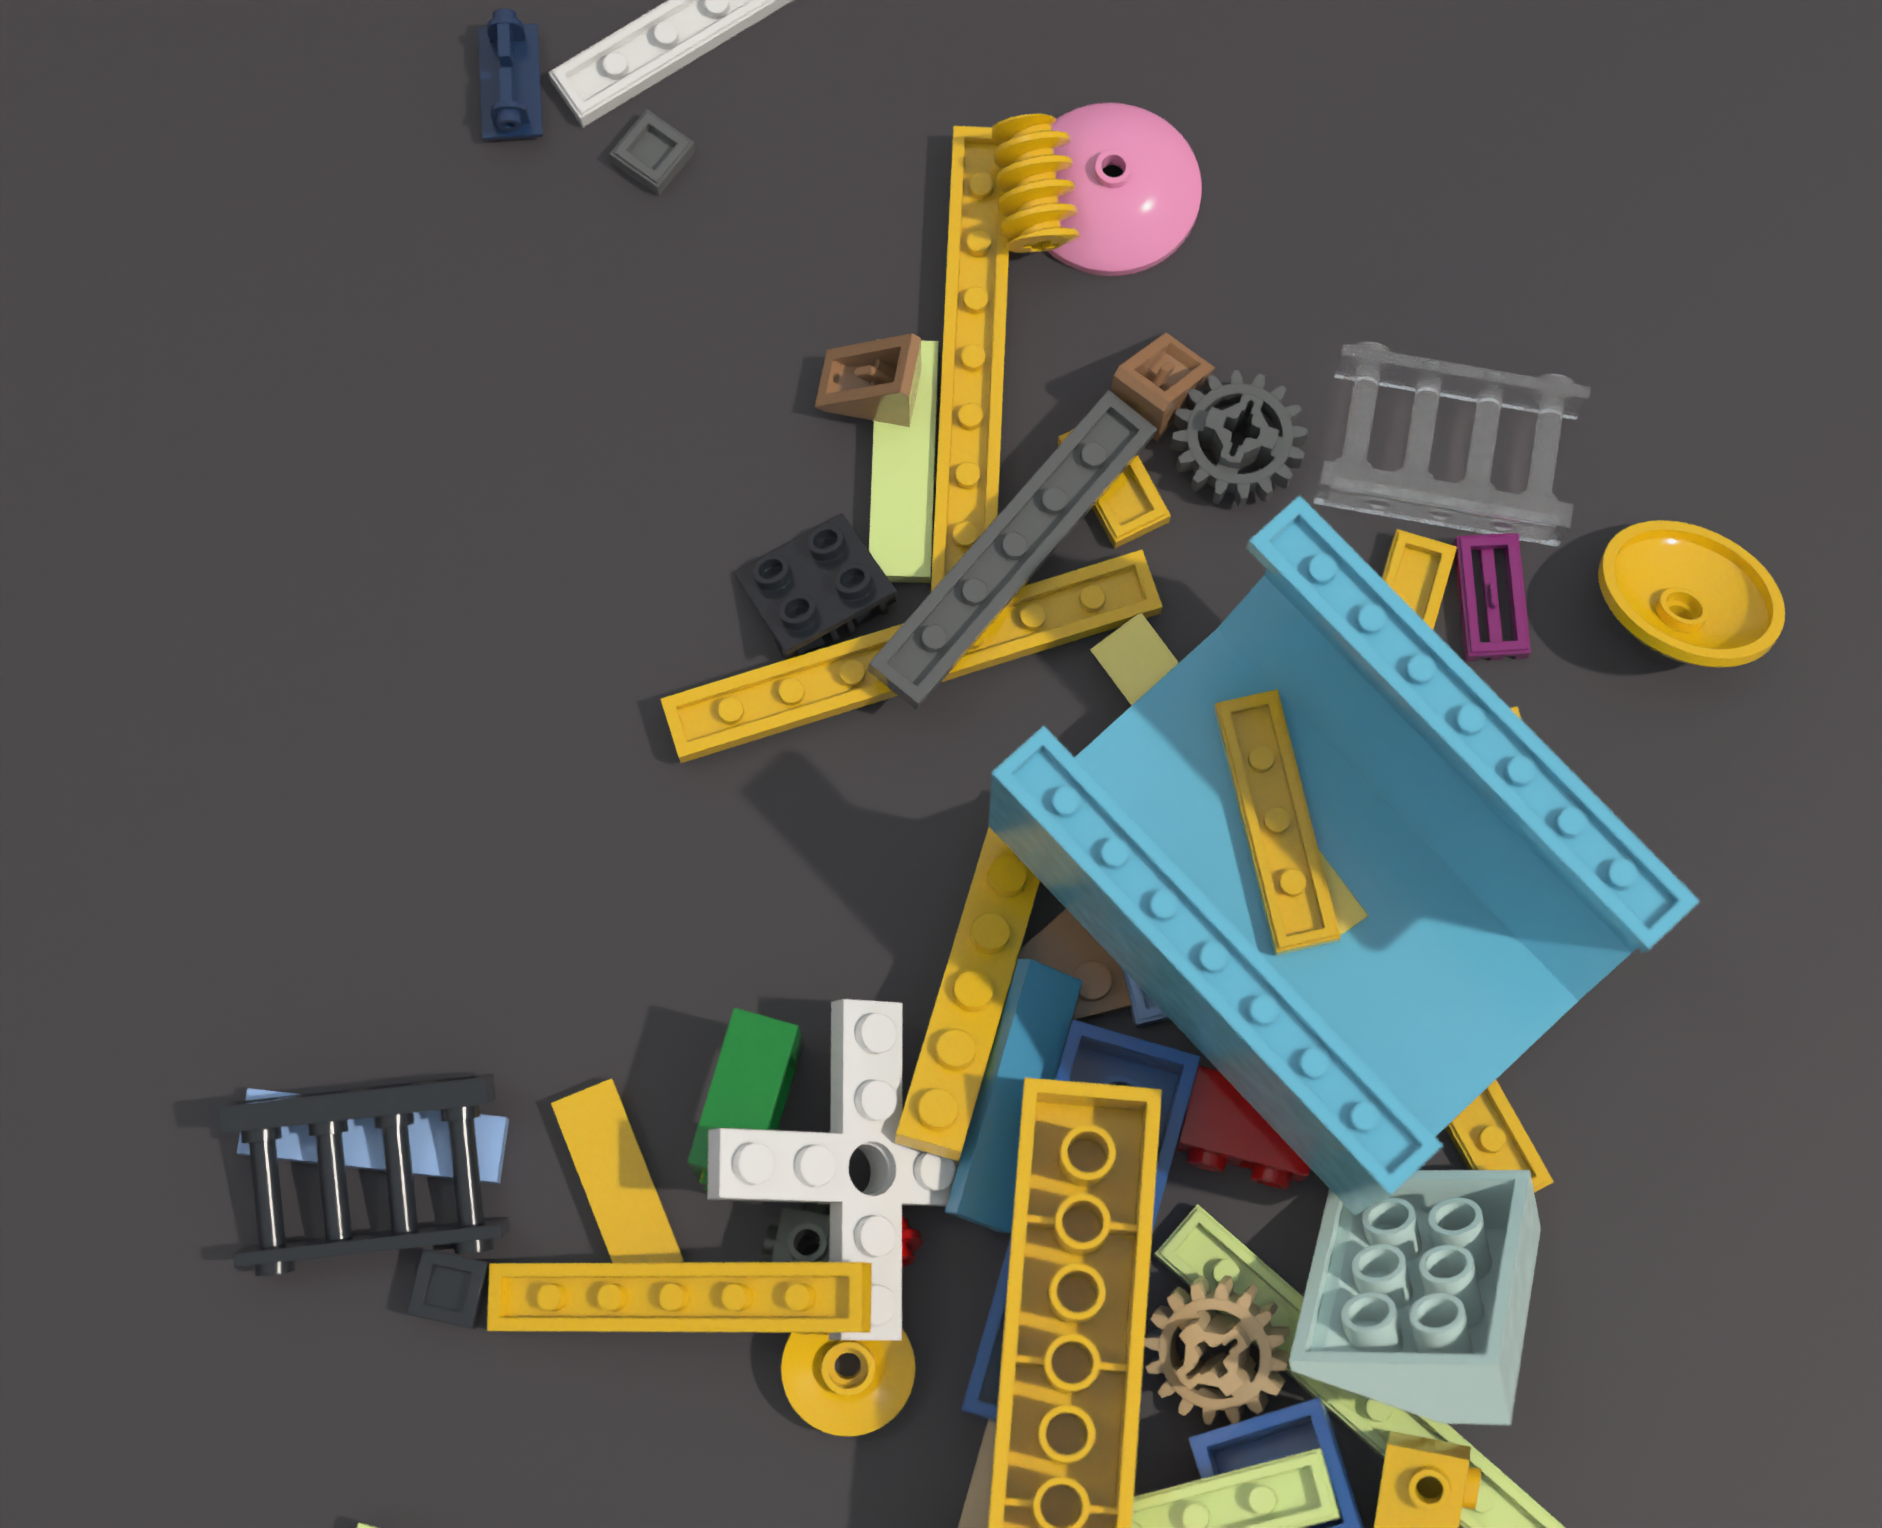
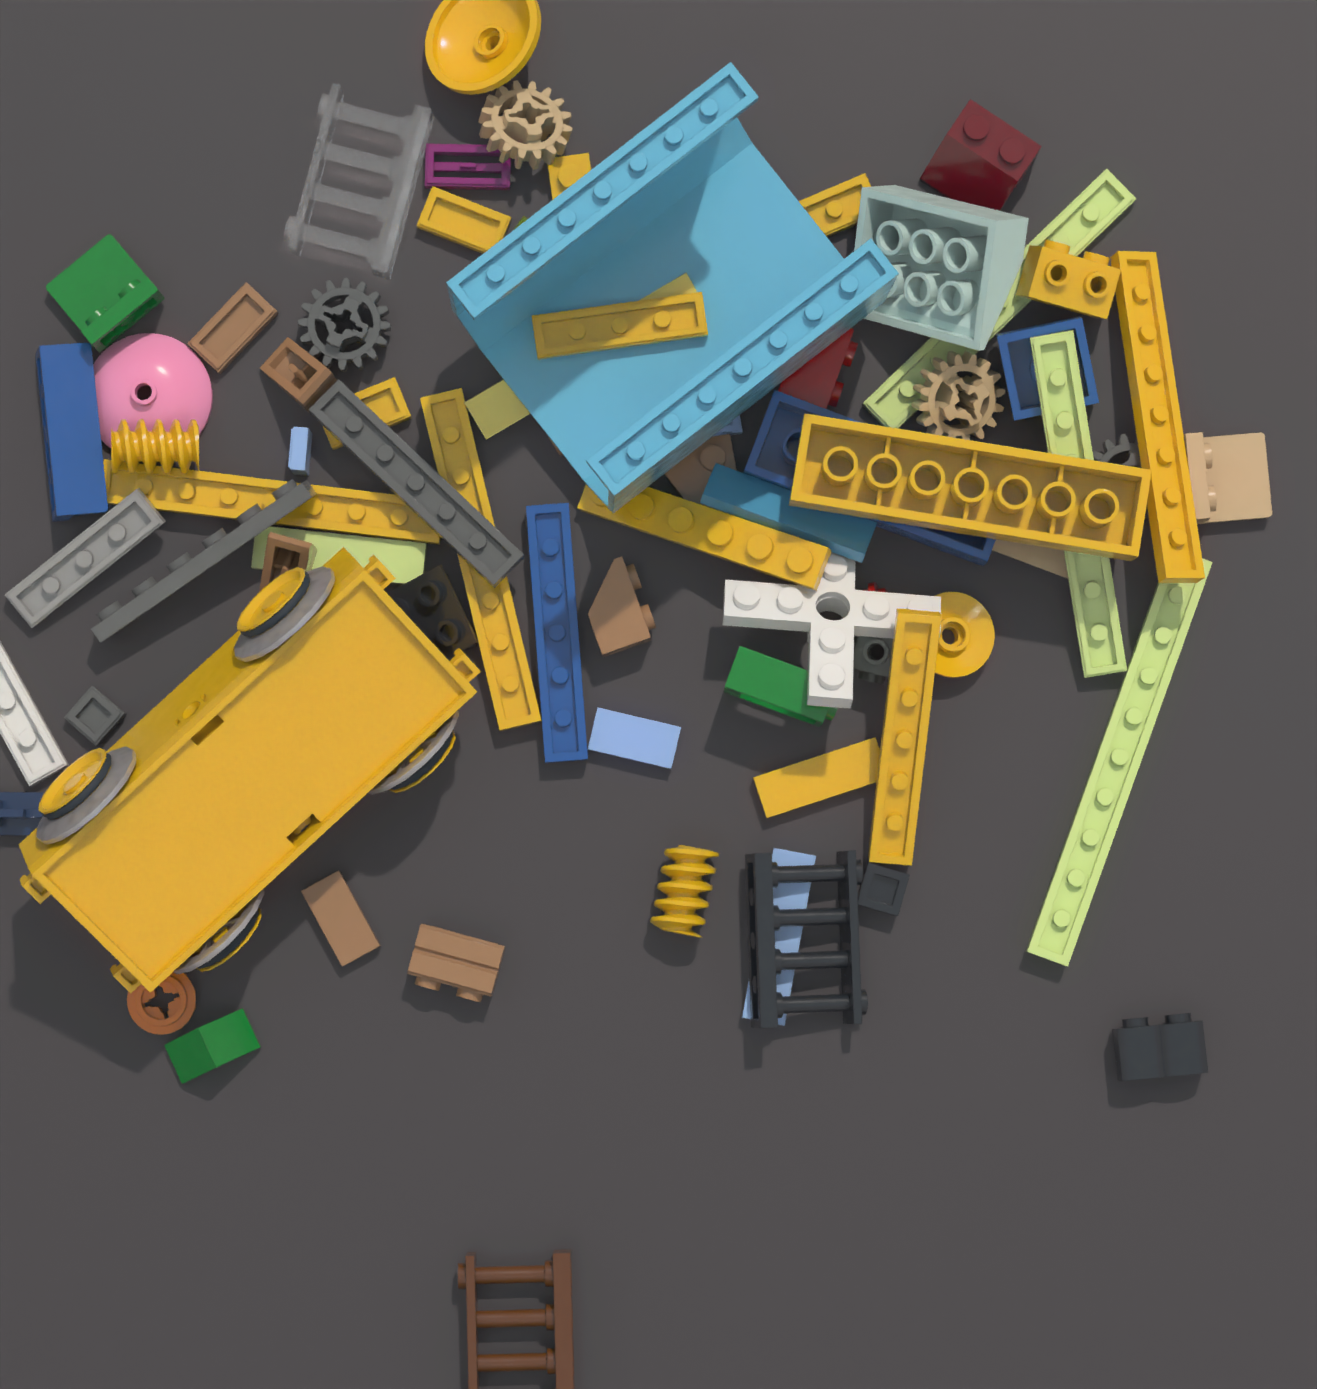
camera: 85 degrees left, 10 degrees up
none -> light grey tile [5,488,166,628]
none -> yellow piece [18,547,481,993]
none -> blue panel [35,343,108,522]
none -> green bracket [46,234,165,353]
none -> dark grey plate [91,479,317,643]
none -> orange gear [127,972,196,1035]
none -> green slope [164,1008,261,1084]
none -> medium nougat tile [187,282,279,374]
none -> light blue tile [288,427,313,476]
none -> medium nougat tile [301,870,381,967]
none -> medium nougat brick [407,923,506,1002]
none -> tan gear [478,80,572,170]
none -> blue plate [526,503,588,763]
none -> medium nougat slope [588,556,656,657]
none -> light blue tile [588,707,681,769]
none -> yellow piece [650,845,720,938]
none -> dark red slope [919,99,1042,211]

